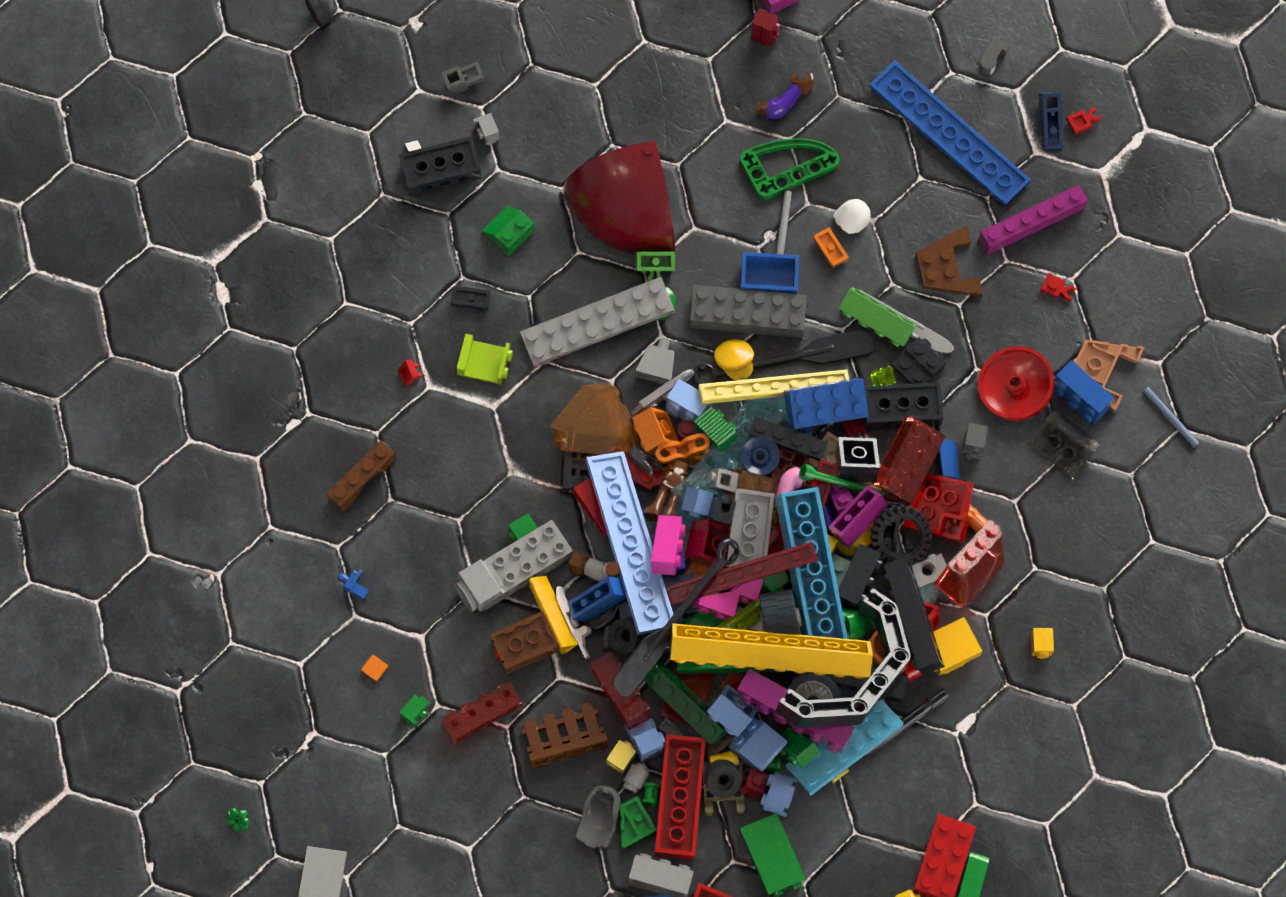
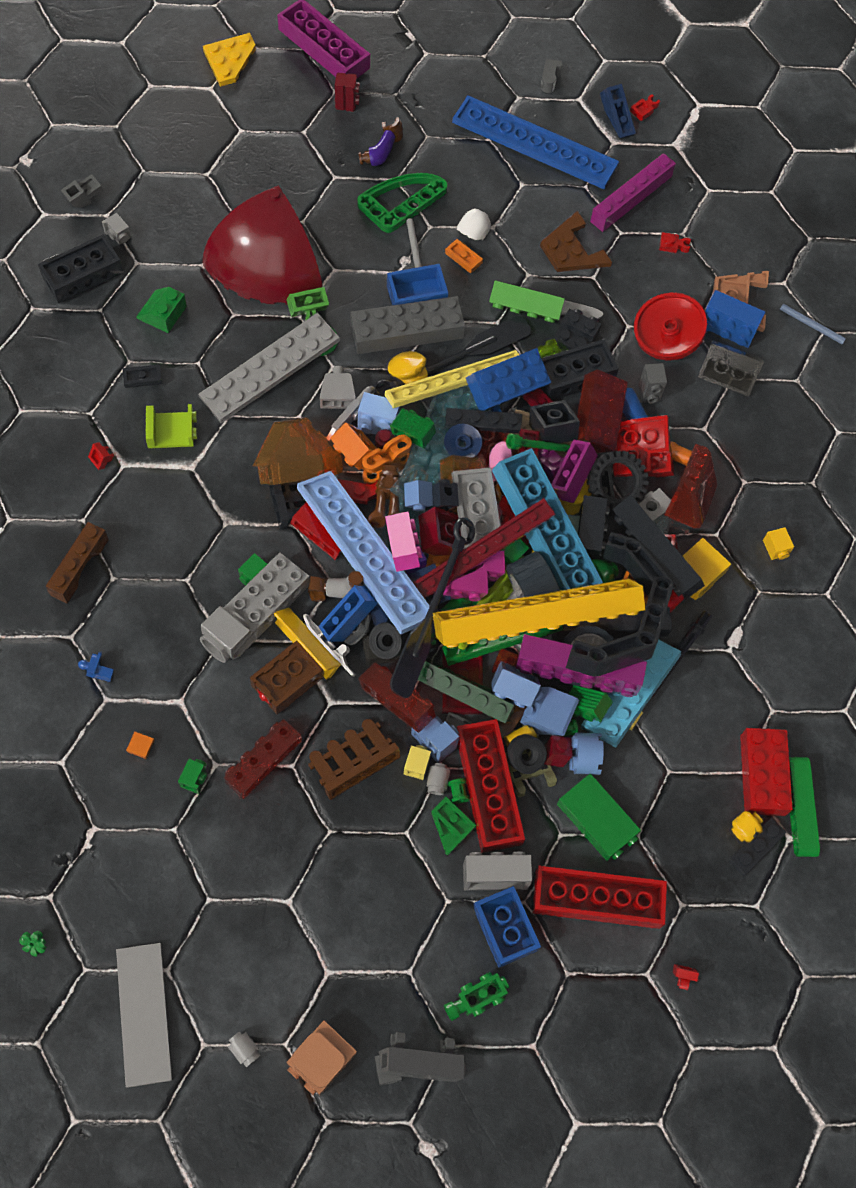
camera: 20 degrees left, 5 degrees down
dark grey hair [575,785,621,849] -> none
clear smoke hinge [627,444,663,476] -> none
light grey brick [706,468,739,494] -> none

